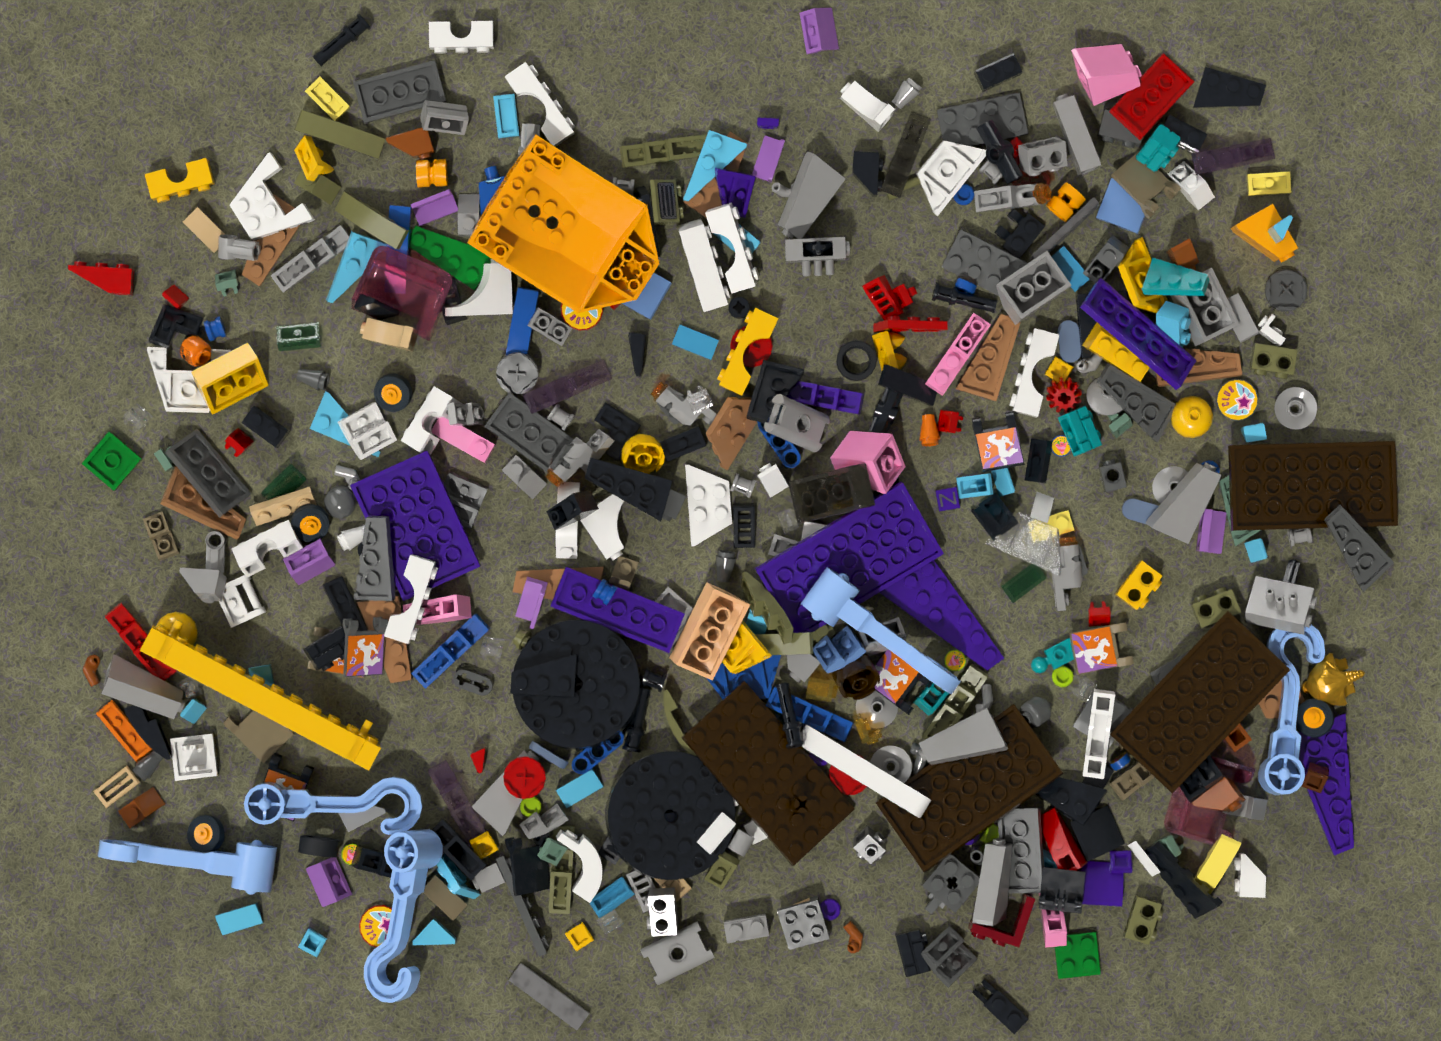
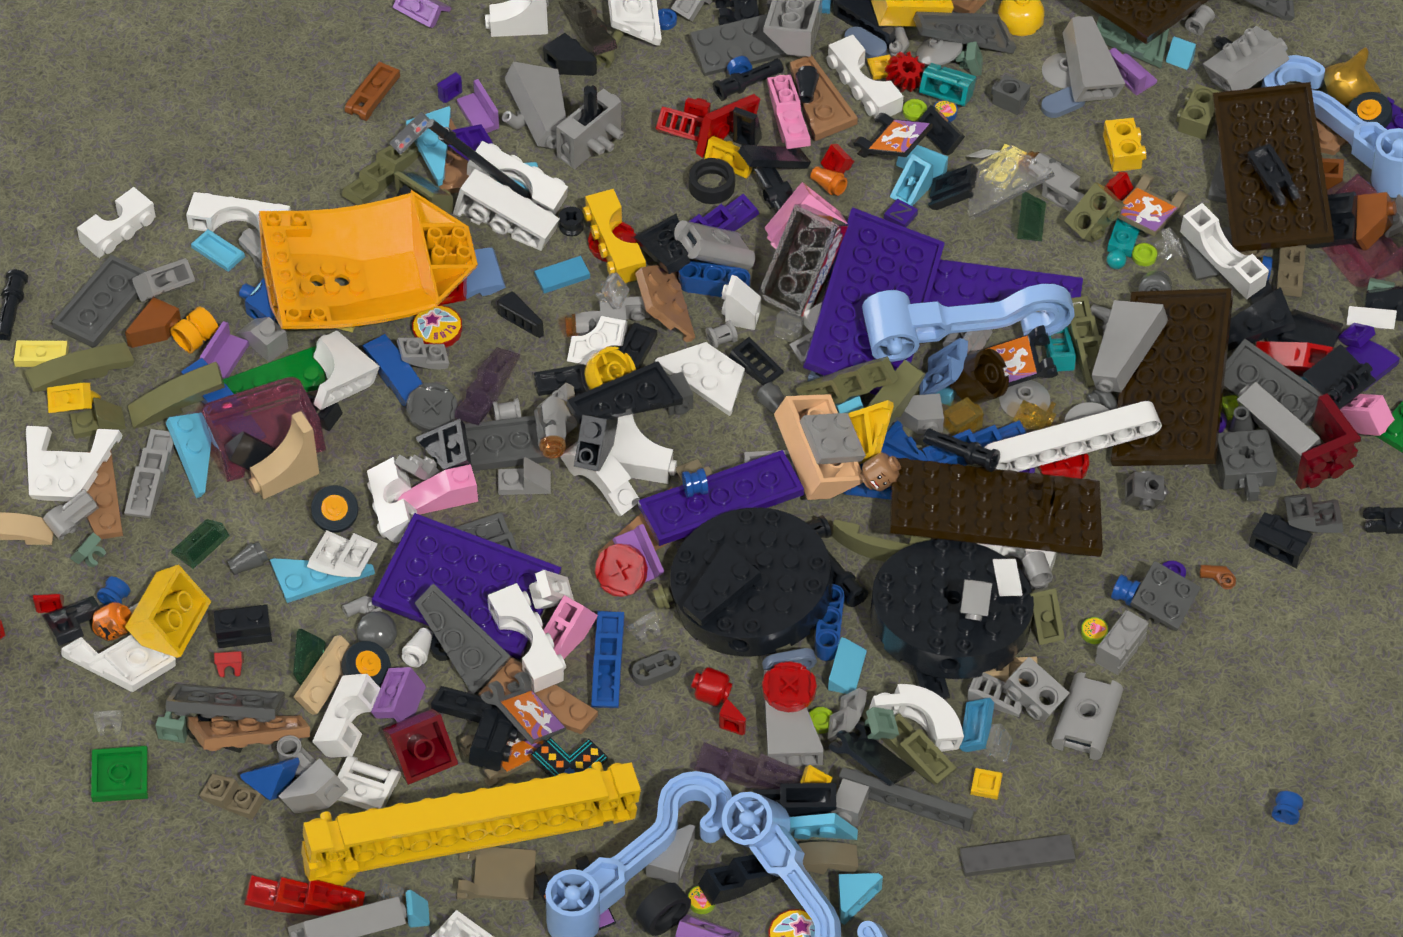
camera: 45 degrees left, 35 degrees down
none -> blue slope [240,757,300,801]
none -> dark orange plate [345,62,400,121]
none -> dark red slope [382,709,458,785]
none -> sticker [389,112,430,155]
none -> wing [416,419,472,470]
none -> black bar [427,119,531,200]
none -> white slope [529,570,574,609]
none -> black tile [530,737,608,777]
none -> white tile [567,316,628,365]
none -> tile [595,543,648,597]
none -> red head [691,667,733,707]
none -> black slope [733,107,762,145]
none -> black cone [795,66,819,103]
none -> light grey plate [799,413,866,465]
none -> medium nougat head [860,452,901,492]
none -> lime tile [903,99,927,121]
none -> light grey slope [960,579,992,620]
none -> olive brick [1064,182,1125,243]
none -> tile [1081,617,1108,644]
none -> blue wheel [1111,574,1141,607]
none -> black hinge [1247,143,1299,206]

